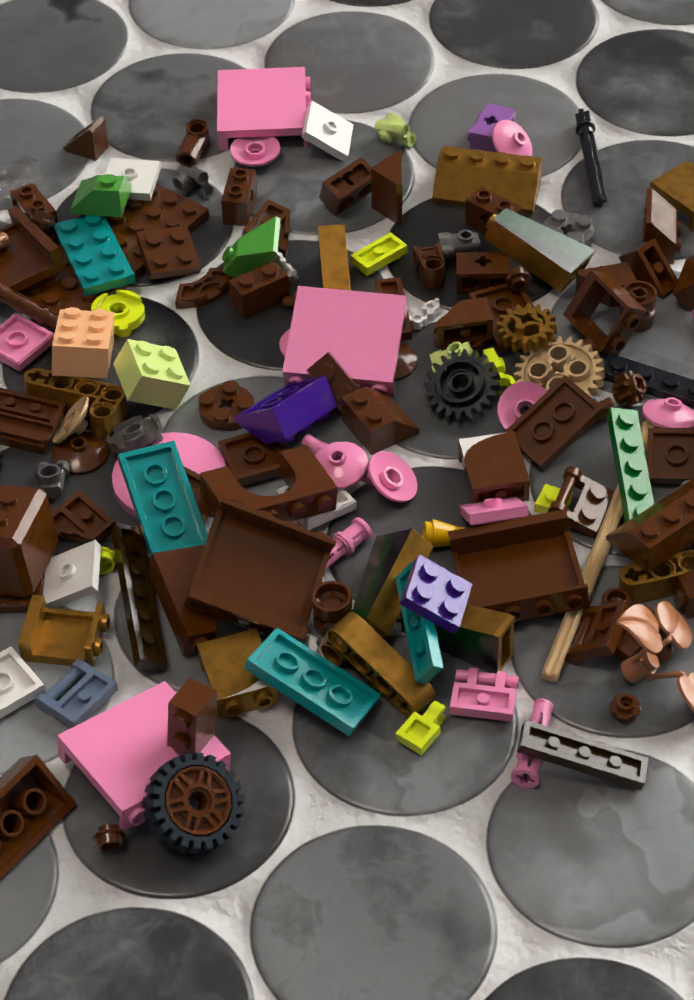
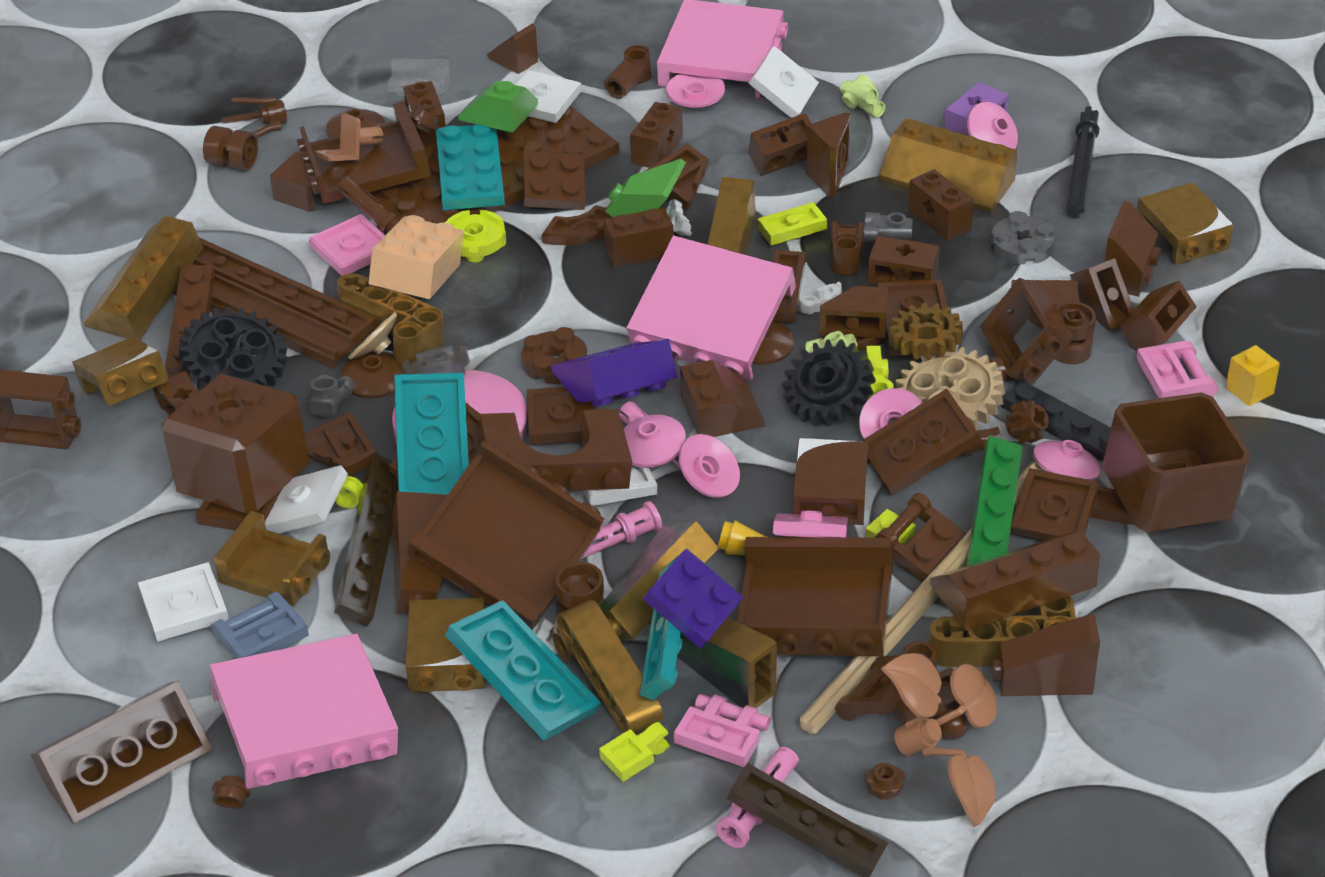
camera: 15 degrees right, 5 degrees down
yellowish green brick [113,339,191,410] -> none
wheel [143,752,244,854] -> none
reddish brown brick [167,678,217,754] -> none
flat silver plate [172,166,214,198] -> none
reddish brown plate [307,351,360,412] -> none
slope [484,208,595,293] -> none
reddish brown plate [505,266,532,291] -> none

